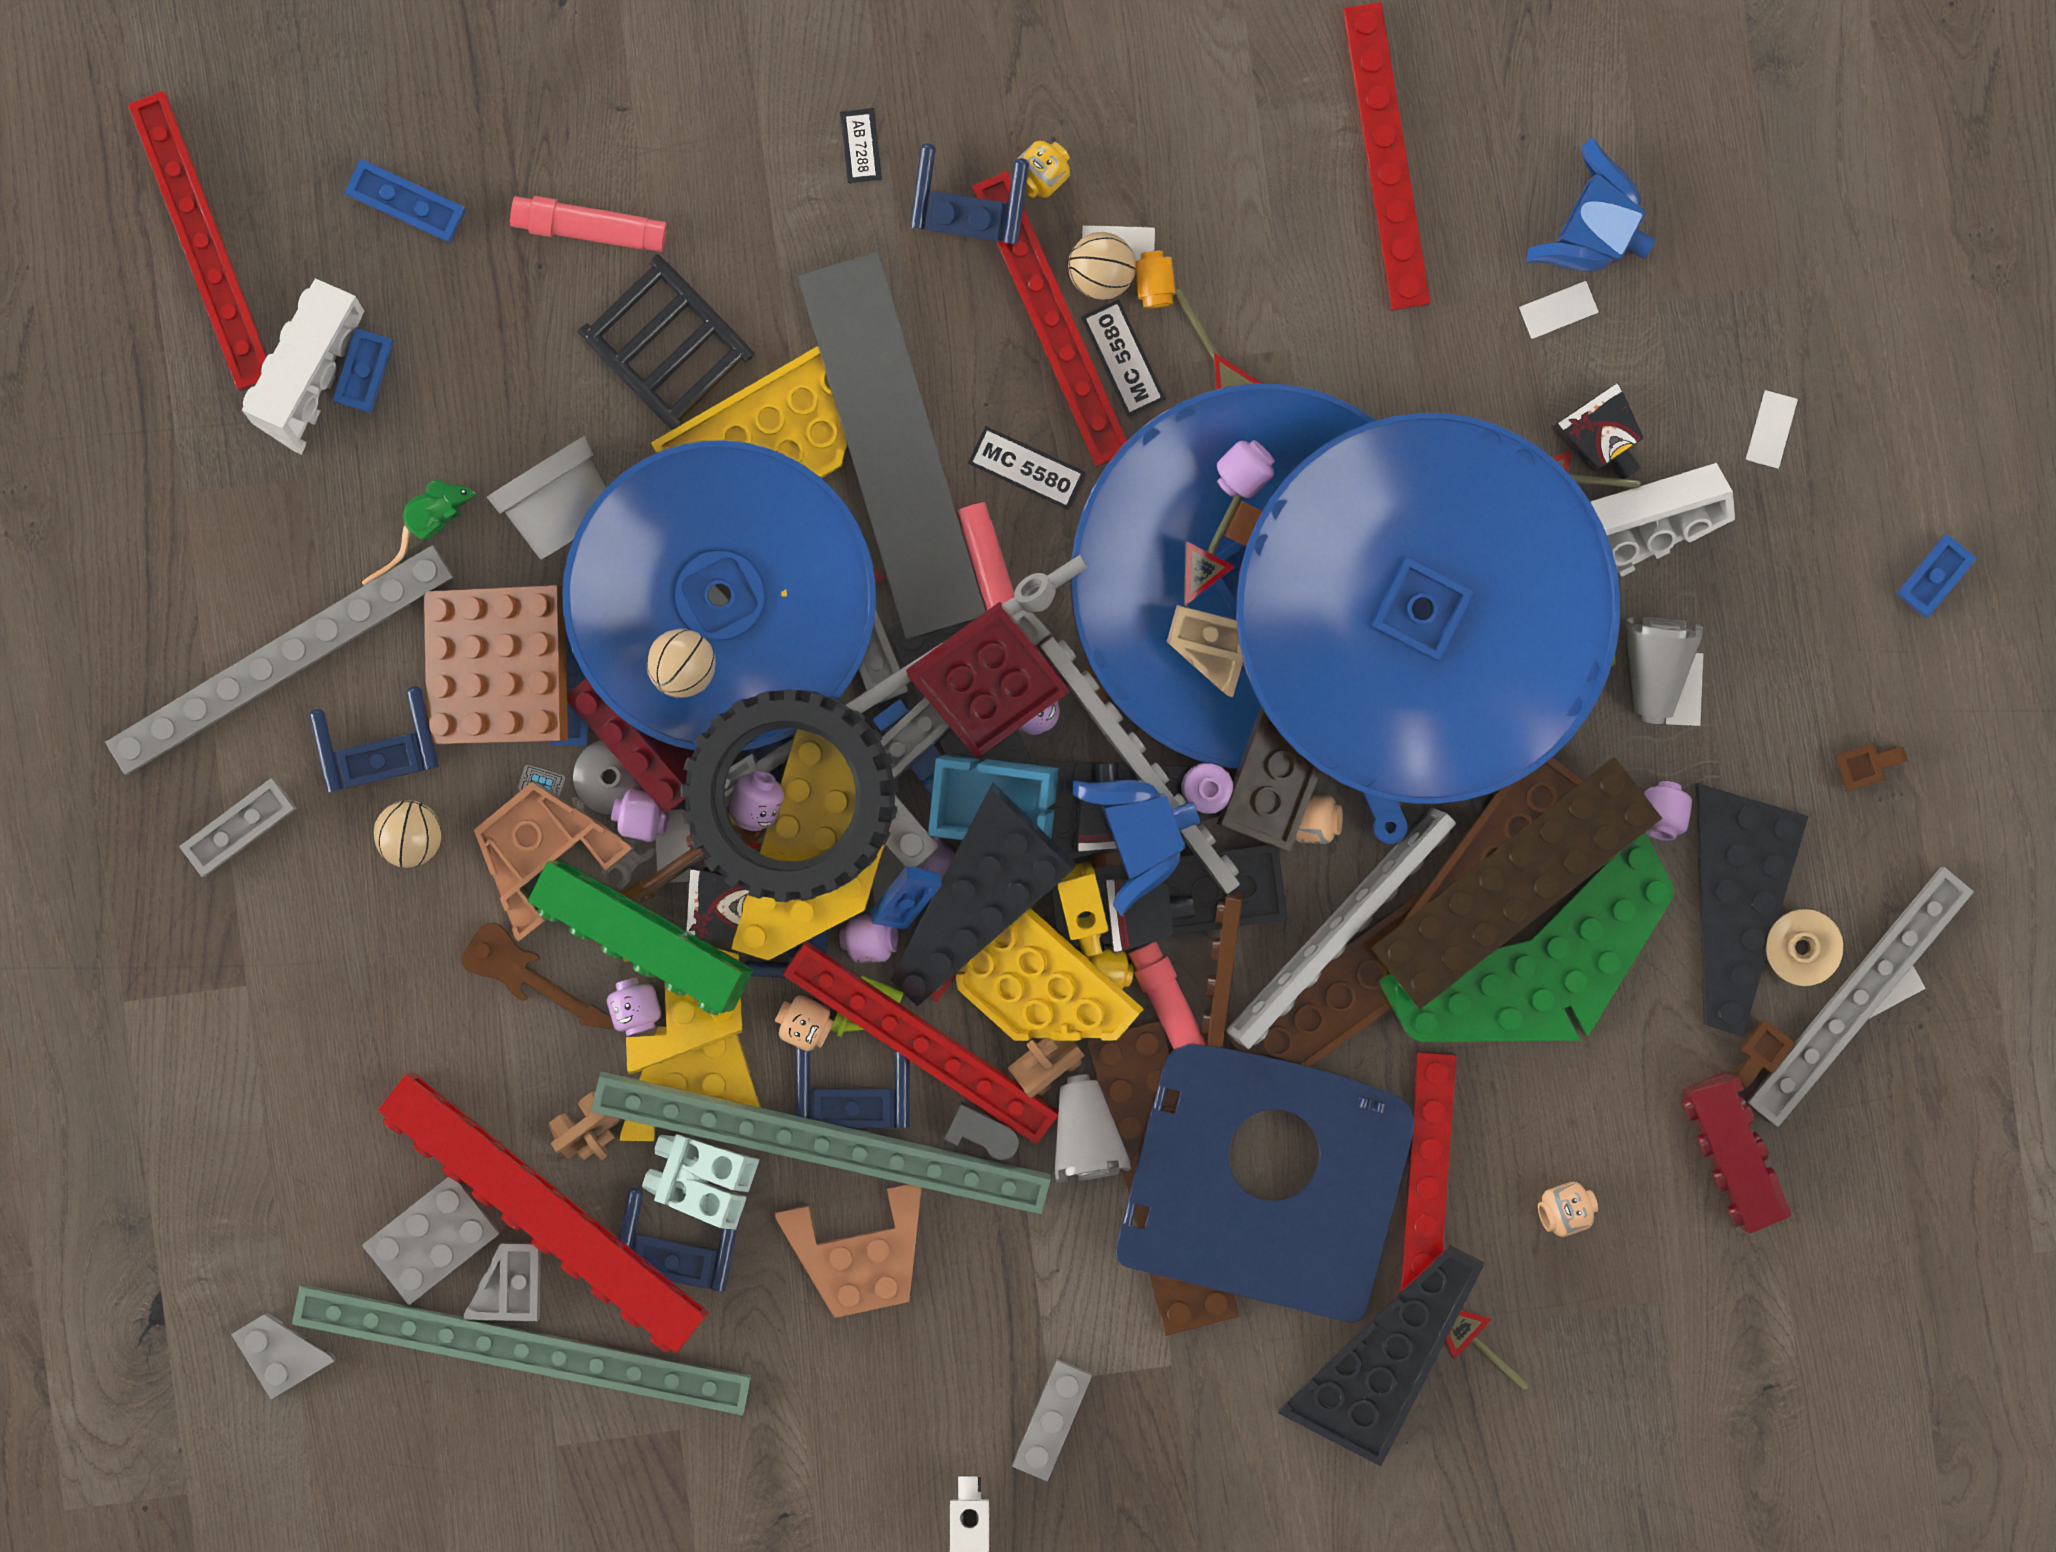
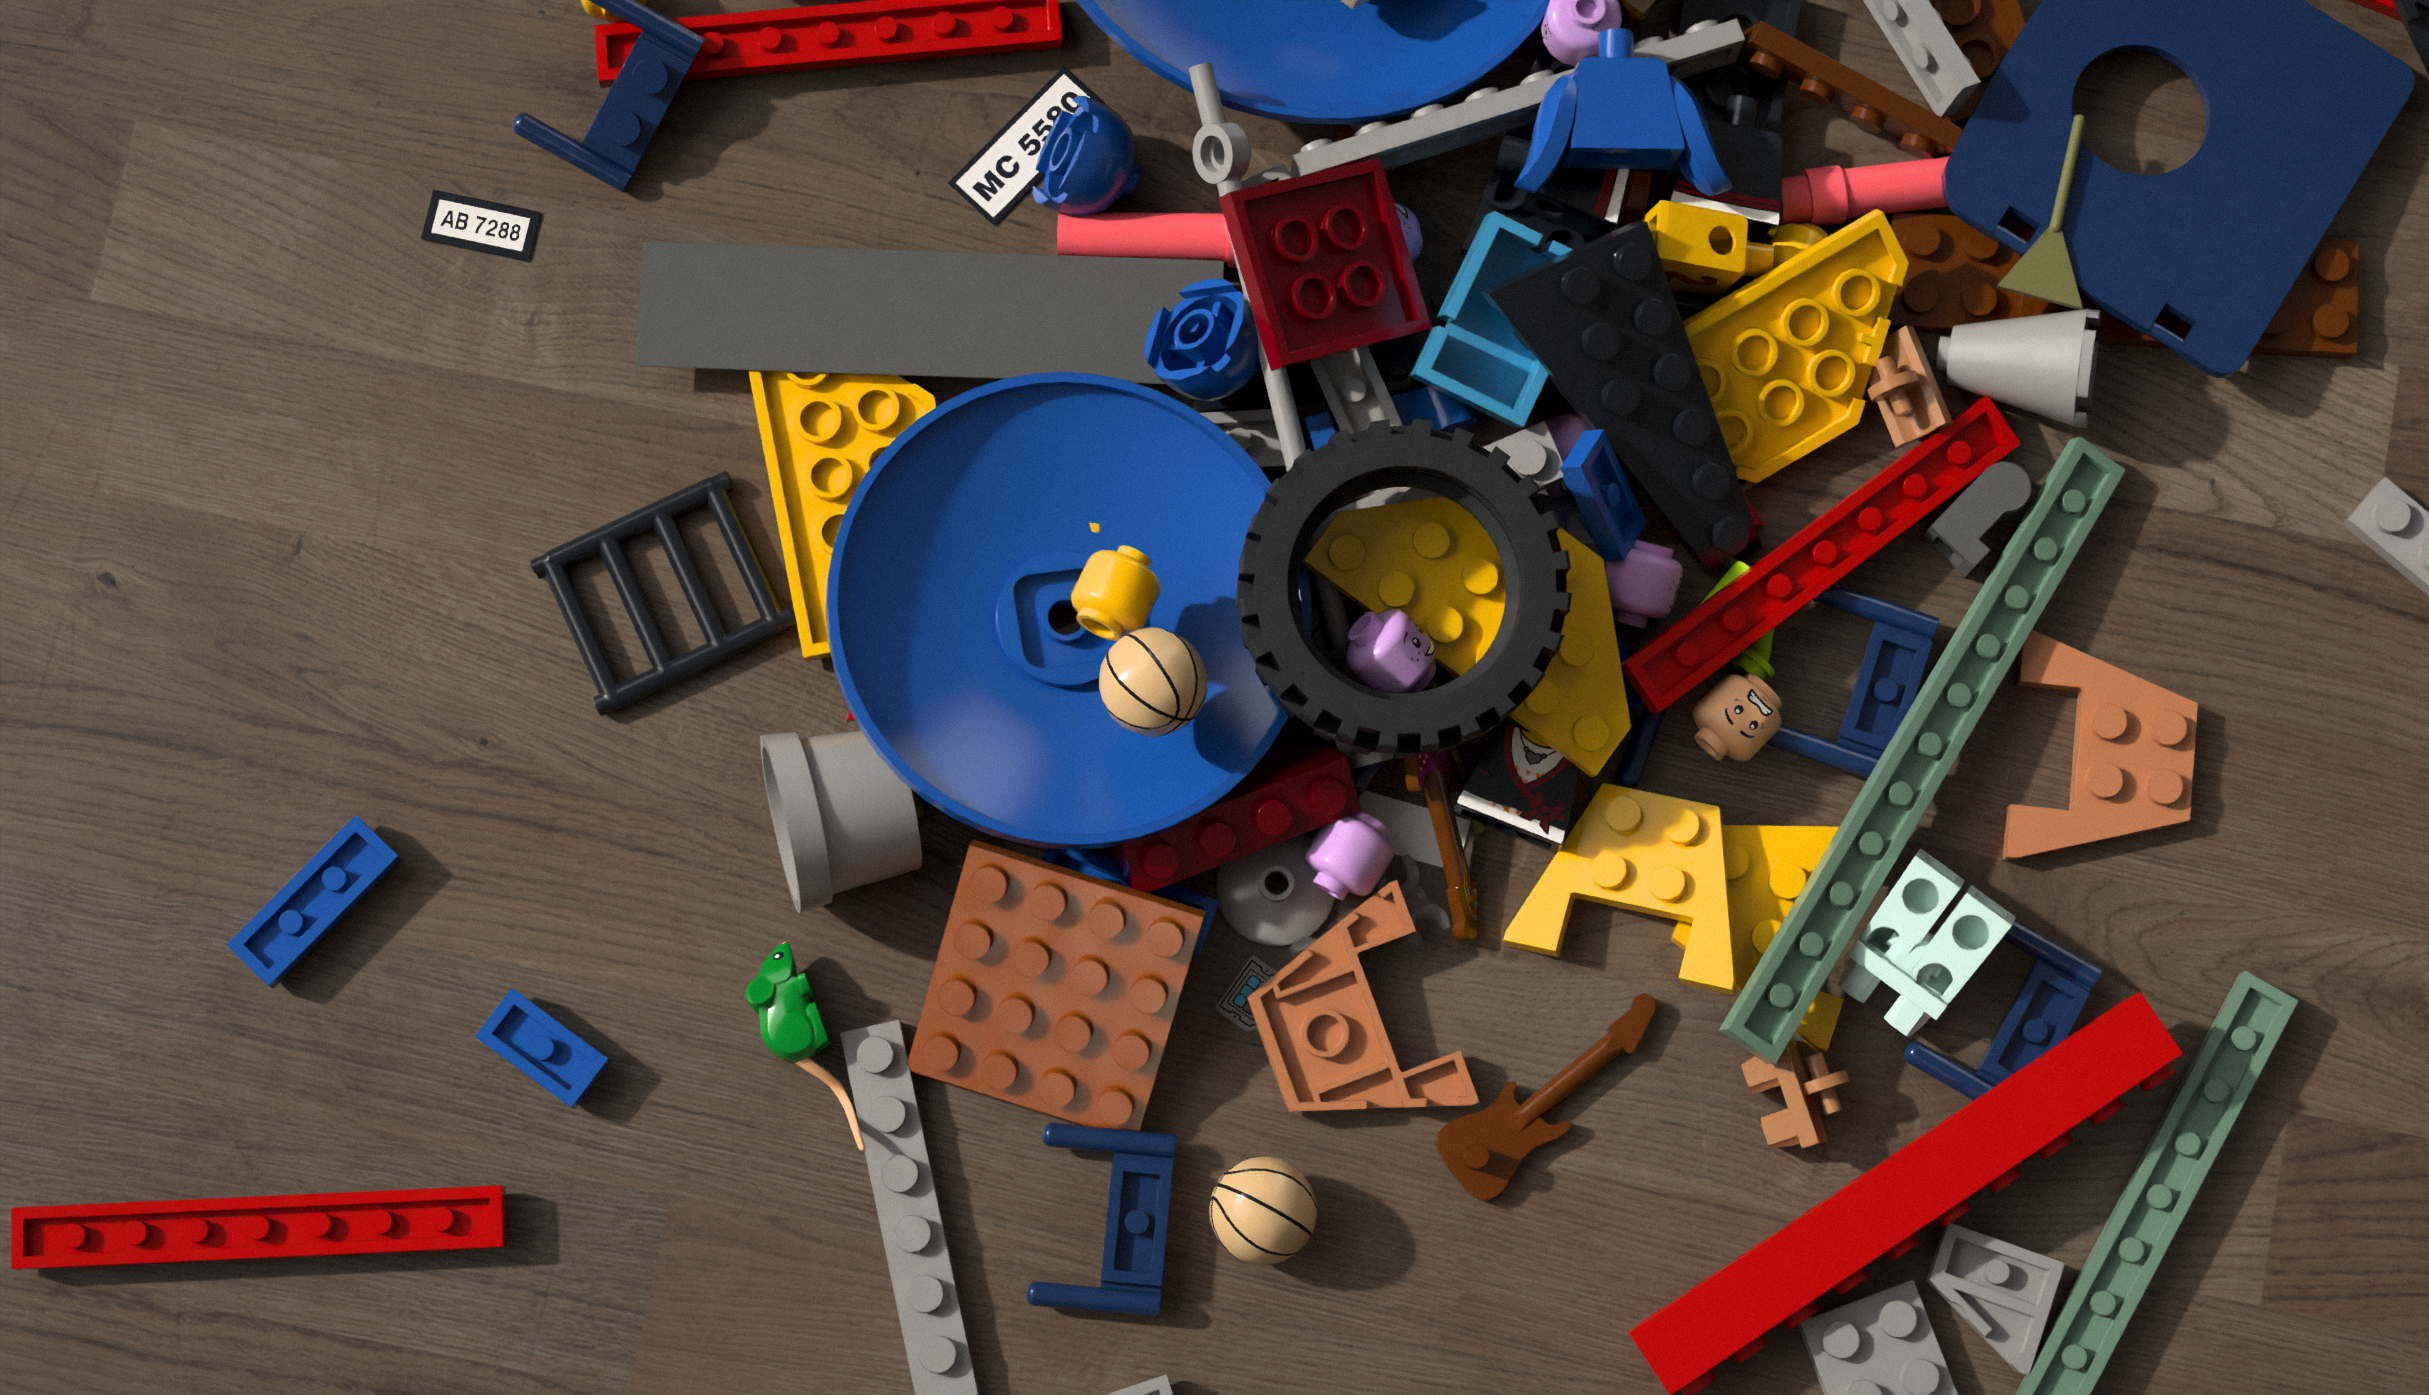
camera: 70 degrees left, 10 degrees down
white wedge [242,278,364,455] -> none
coral piece [510,196,667,252] -> none
green brick [527,860,754,1015] -> none
lavender head [607,977,662,1037] -> none
none -> blue cylinder [1032,96,1141,217]
none -> yellow head [1071,546,1161,641]
none -> blue cylinder [1144,279,1261,401]
none -> olive piece [1996,114,2085,310]

